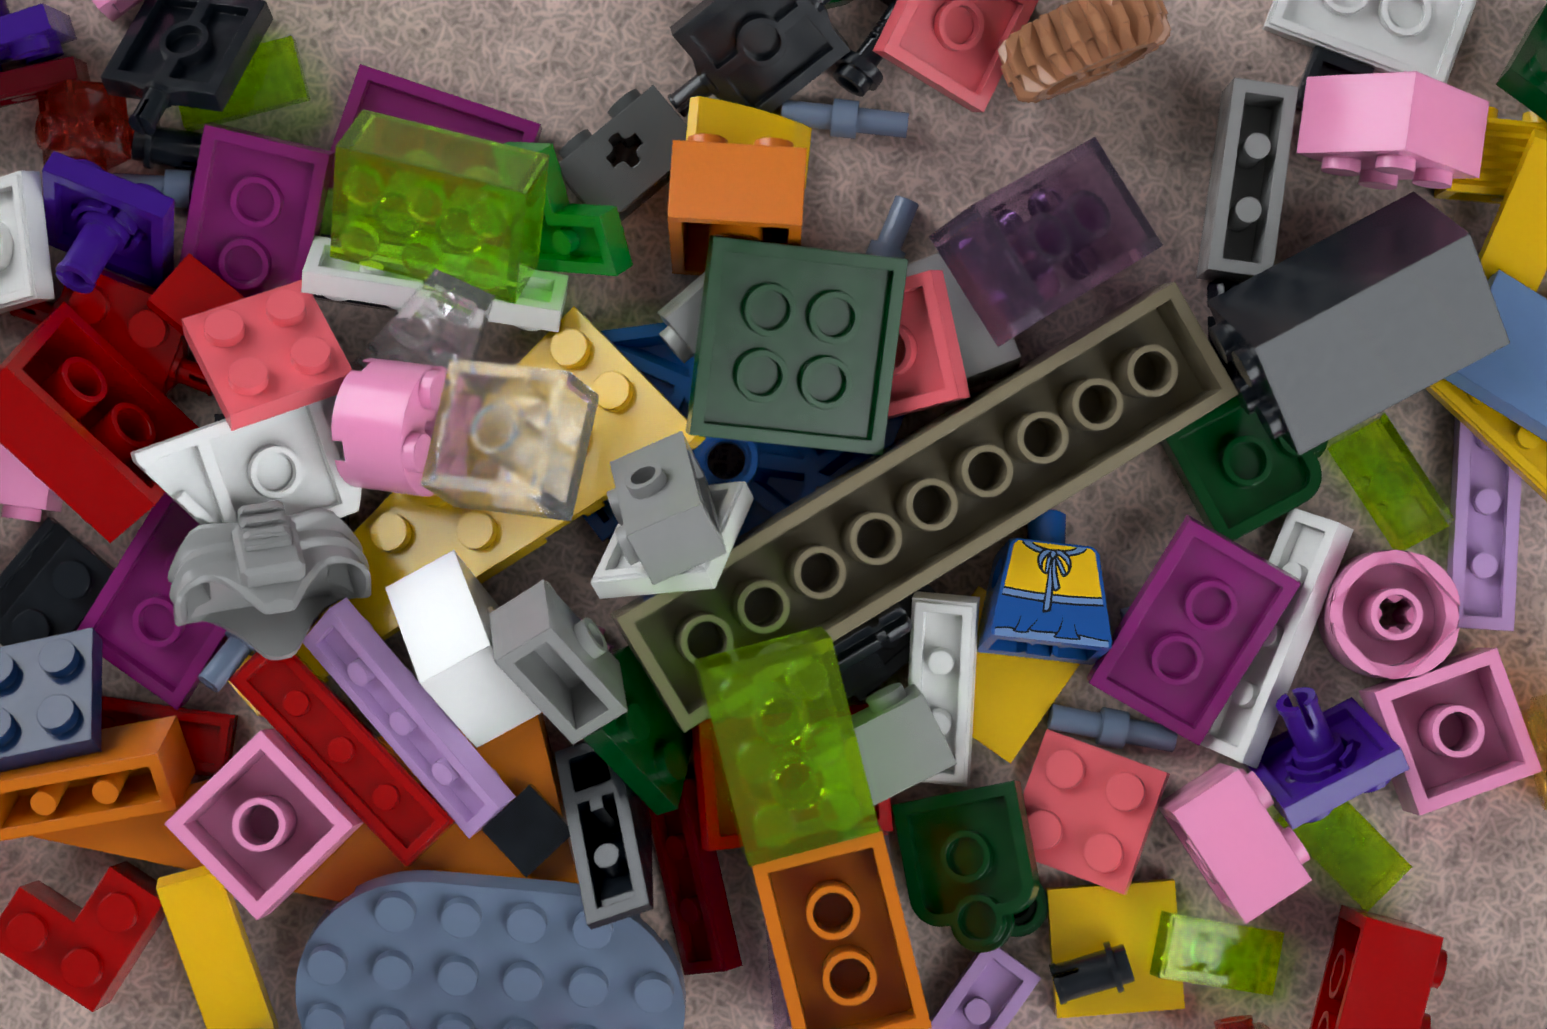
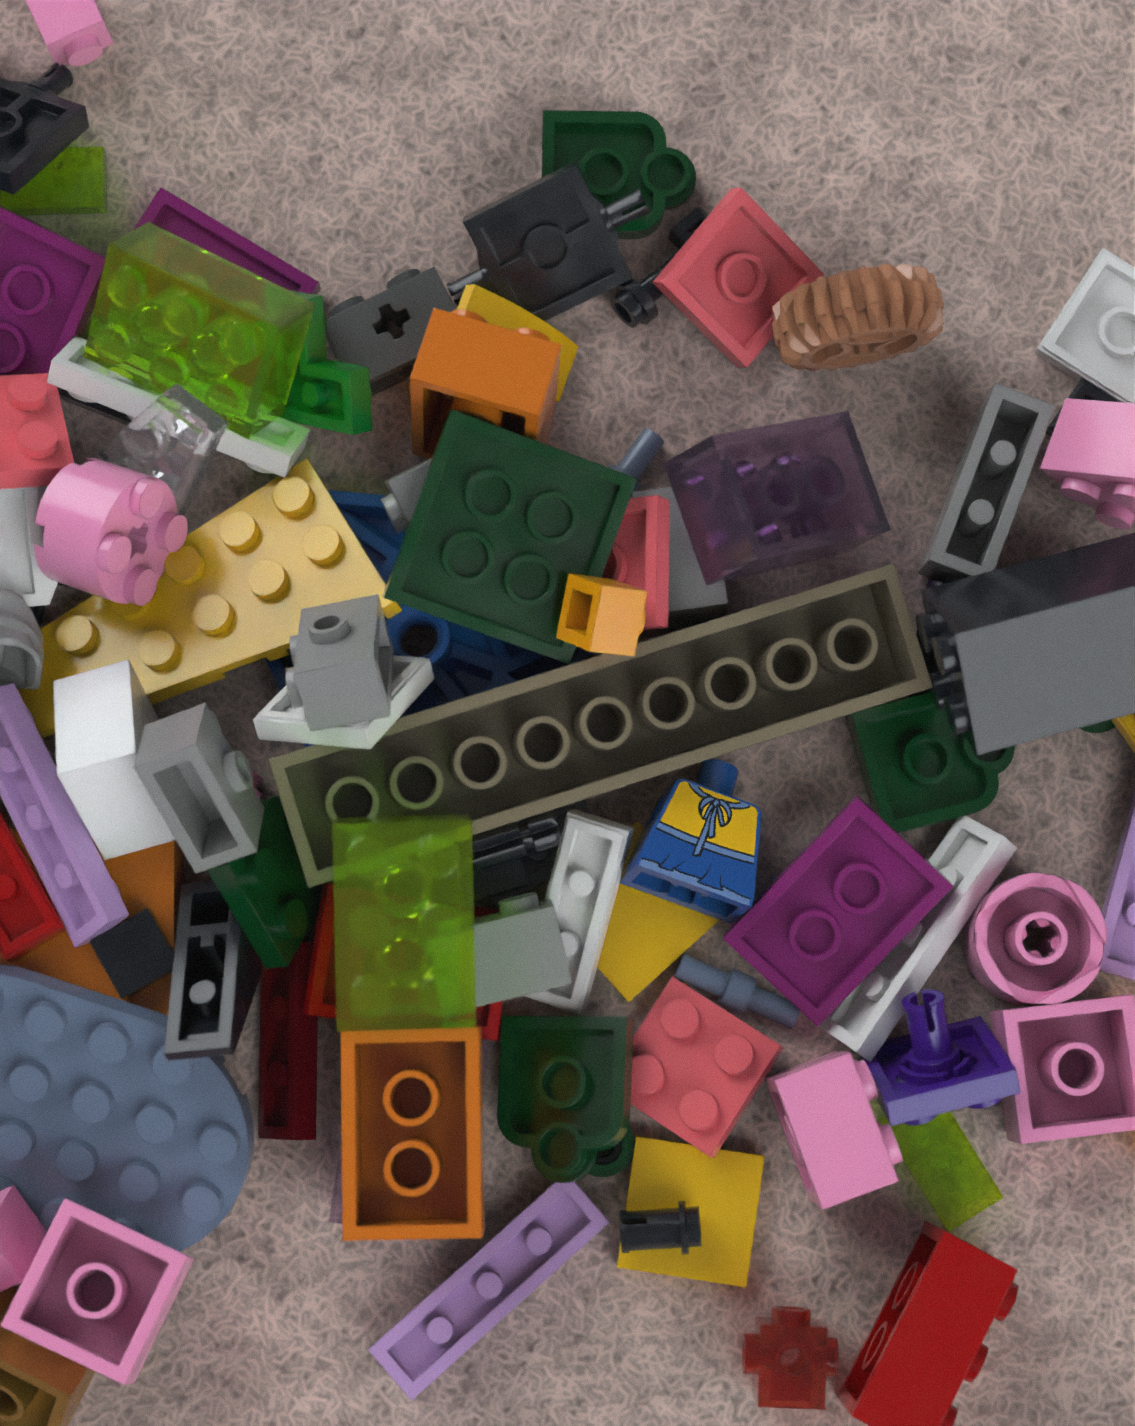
camera: 10 degrees right, 5 degrees down
clear brick [420,359,599,521] -> none
sand blue bar [781,98,909,139] -> none
clear neon green plate [1150,910,1284,996] -> none
clear neon green plate [1327,413,1455,550] -> none
none -> light orange plate [556,573,648,657]

